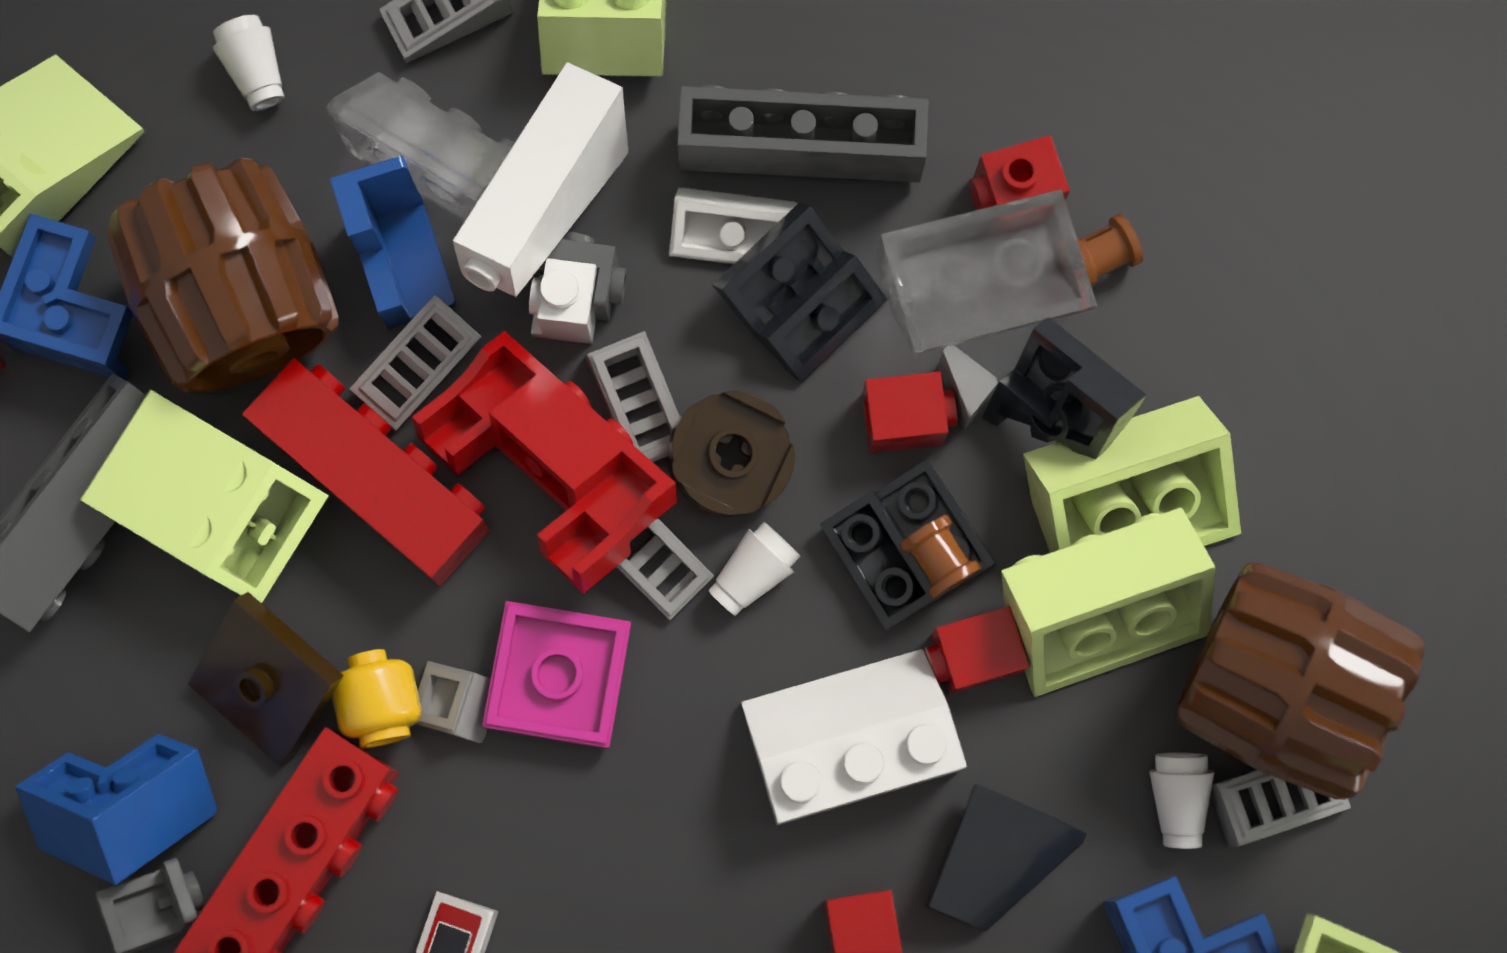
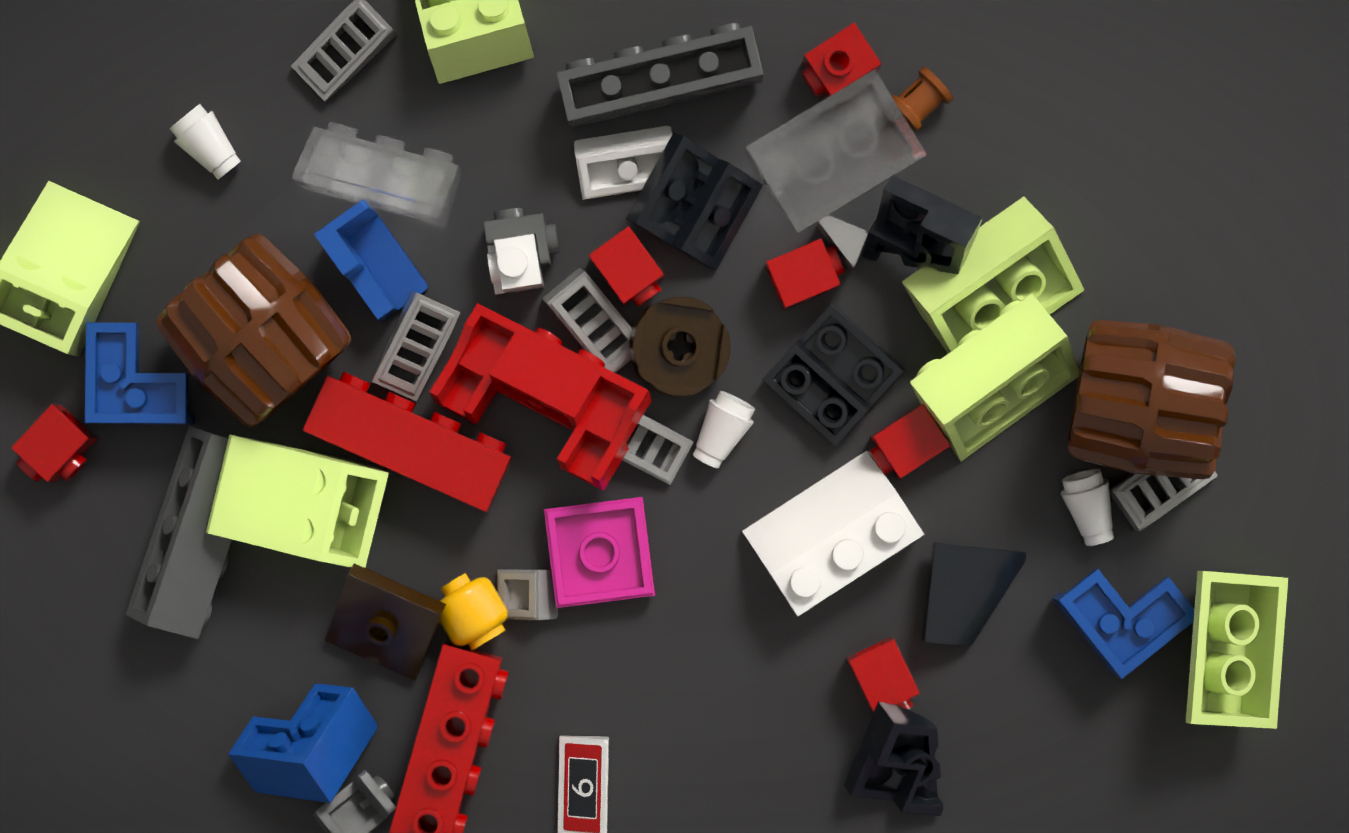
camera: 15 degrees left, 10 degrees up
white slope [453,62,628,297] -> none
dark orange bush [899,515,982,599] -> none
none -> red brick [589,226,664,307]

